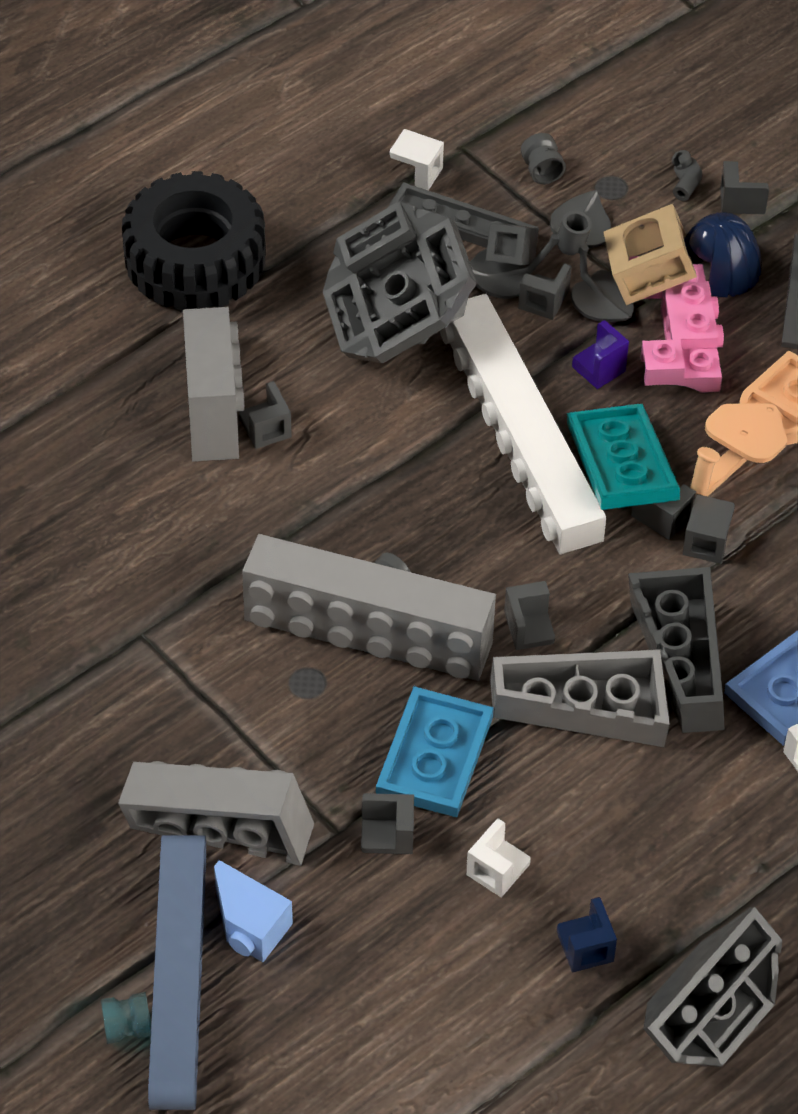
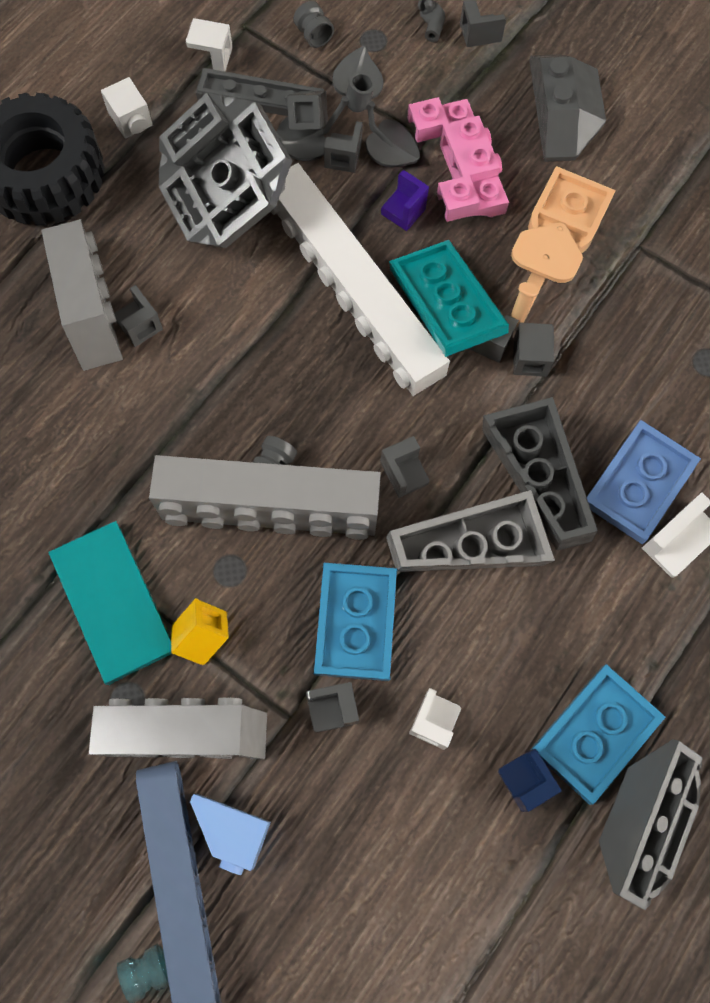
camera: 15 degrees left, 20 degrees up
tan panel [604,204,697,305] -> none
dark blue hair [684,212,762,298] -> none
none -> teal tile [48,521,172,685]
none -> white brick [101,77,153,139]
none -> yellow panel [171,598,229,665]
none -> dark azure plate [531,664,666,805]

